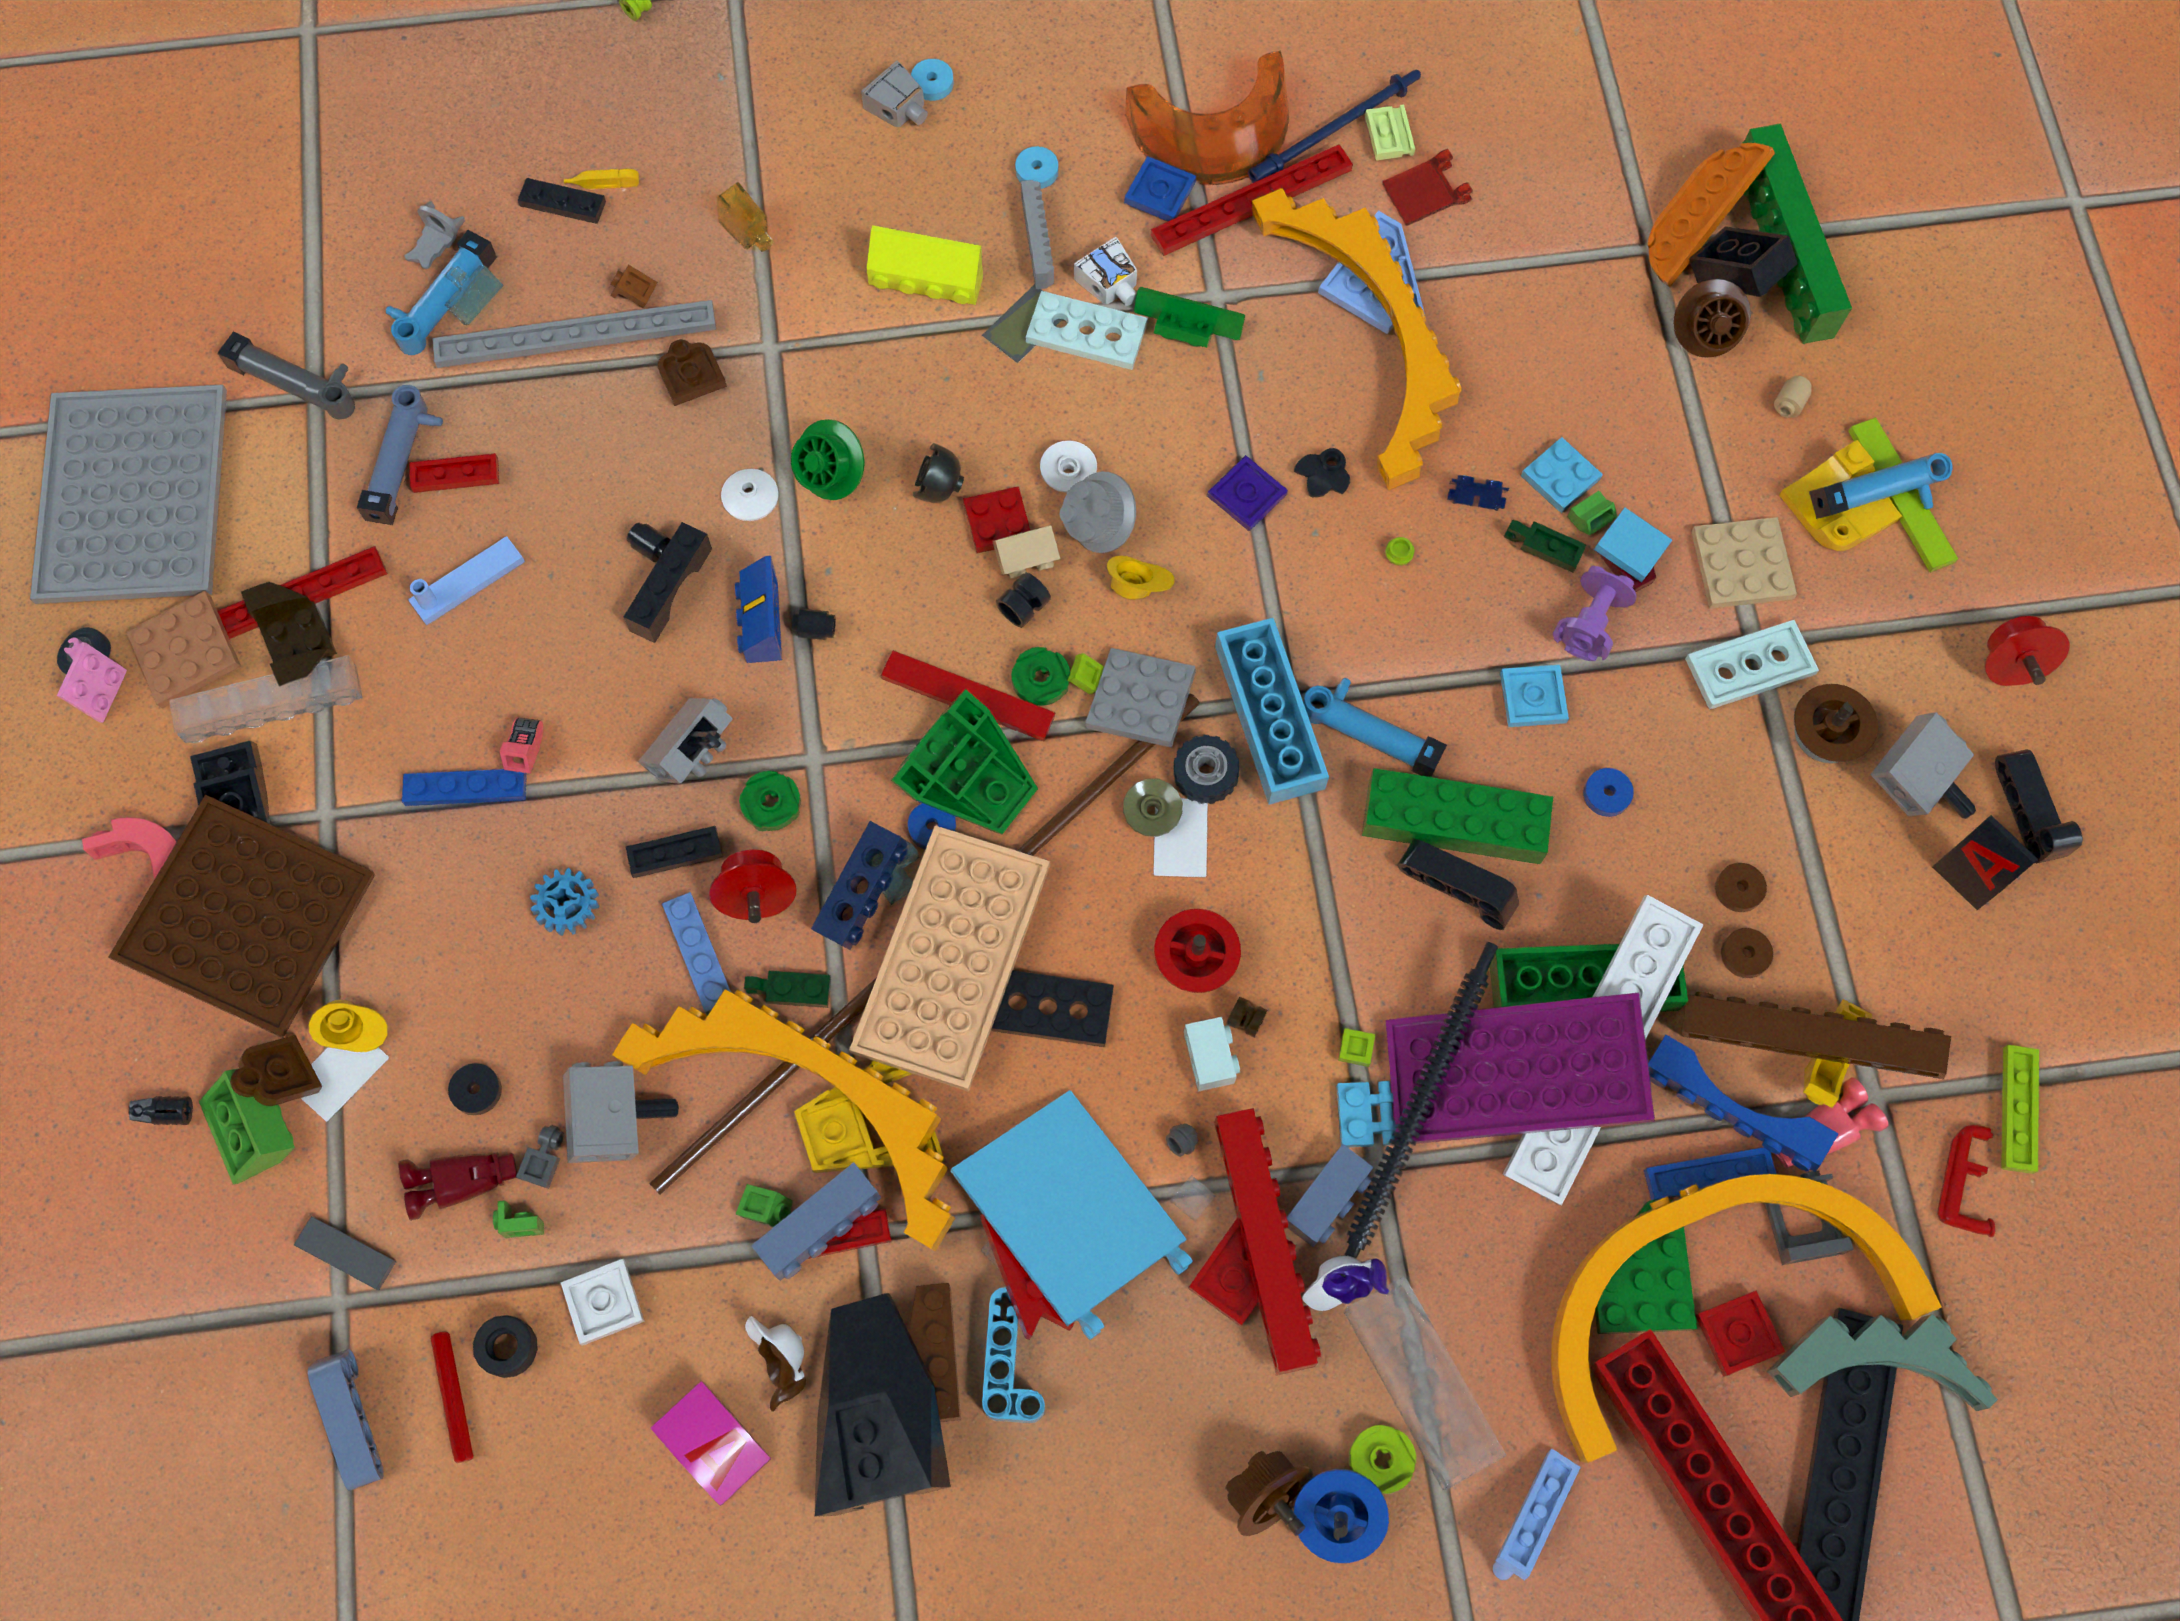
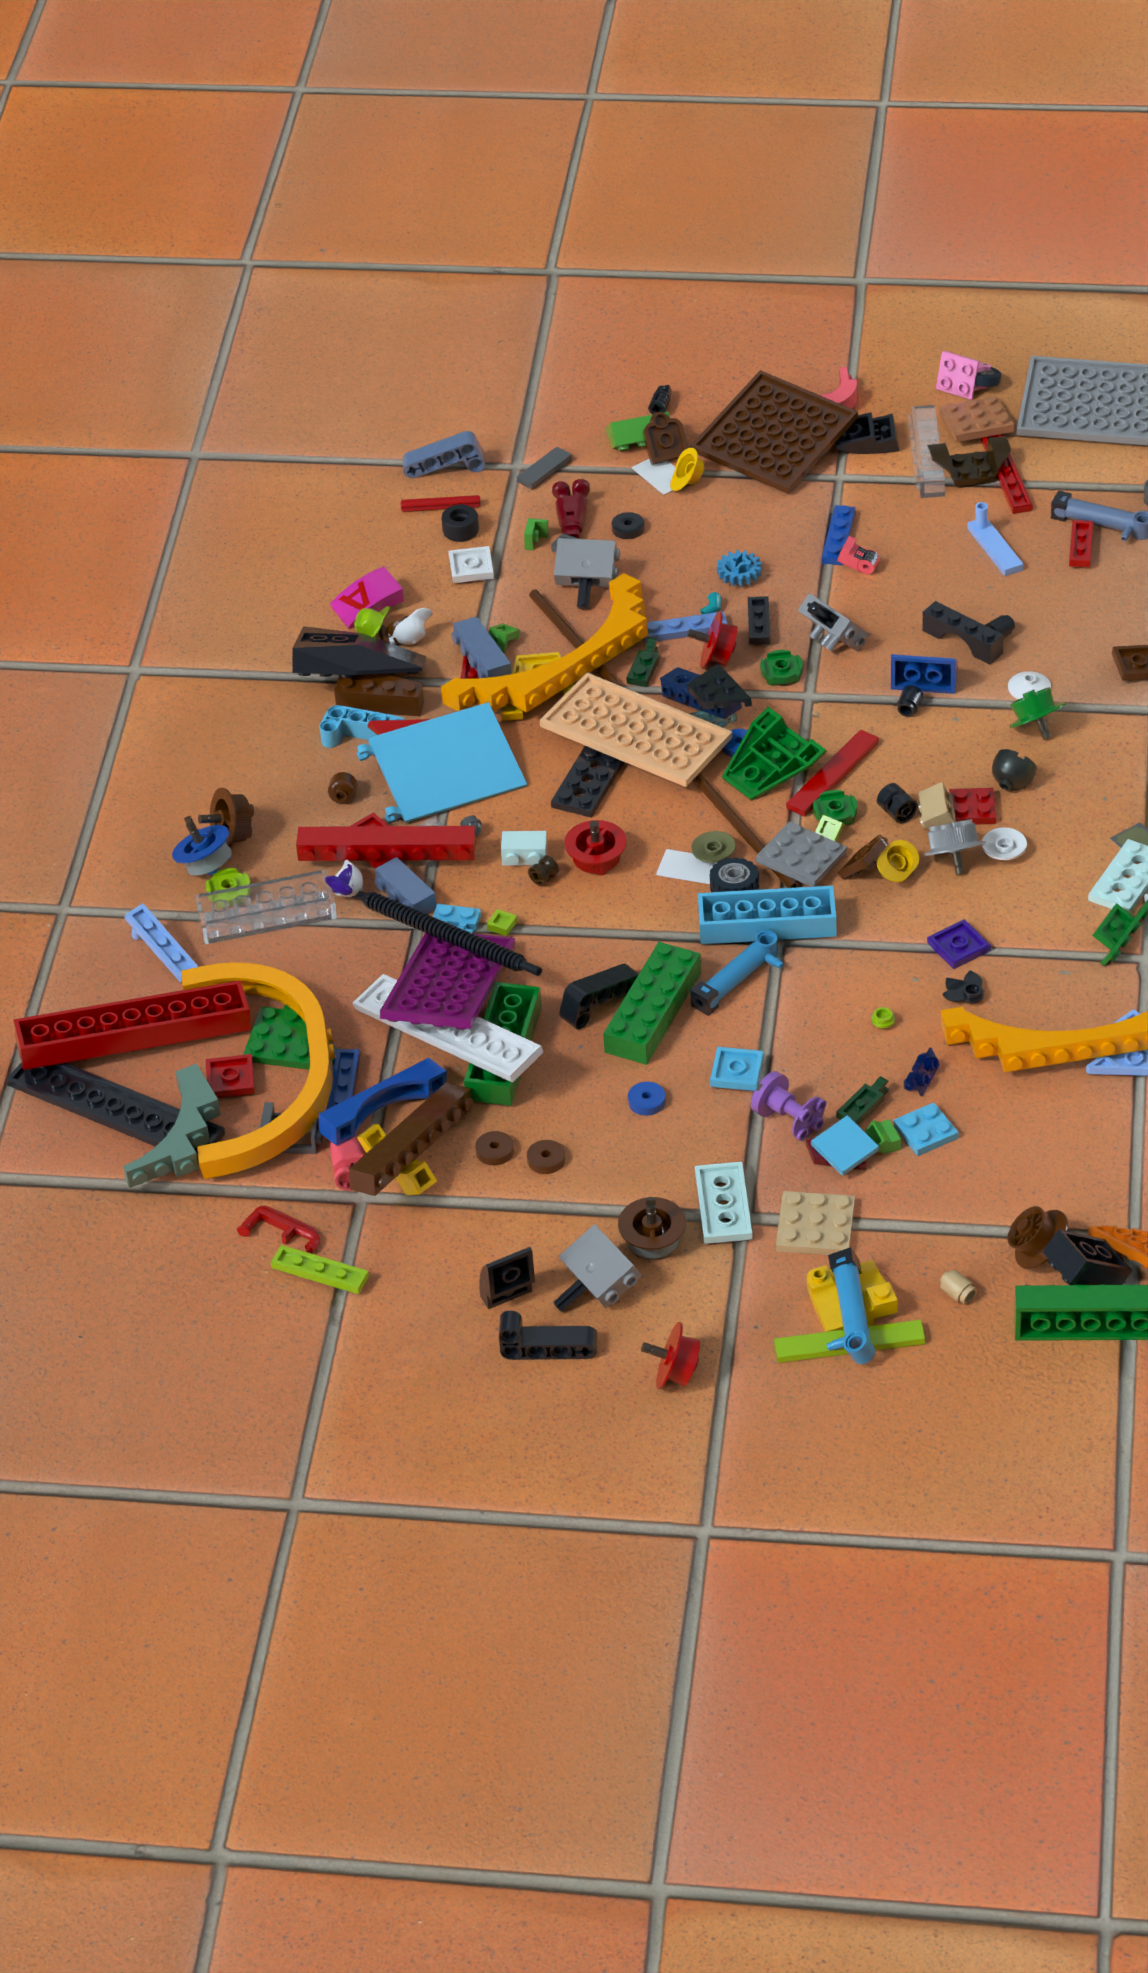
camera: 110 degrees right, 25 degrees down
none -> reddish brown head [328,772,358,804]
none -> lime piece [354,606,390,637]
none -> black wing [687,664,752,710]
none -> teal arm [700,592,722,615]
none -> reddish brown plate [837,834,888,879]

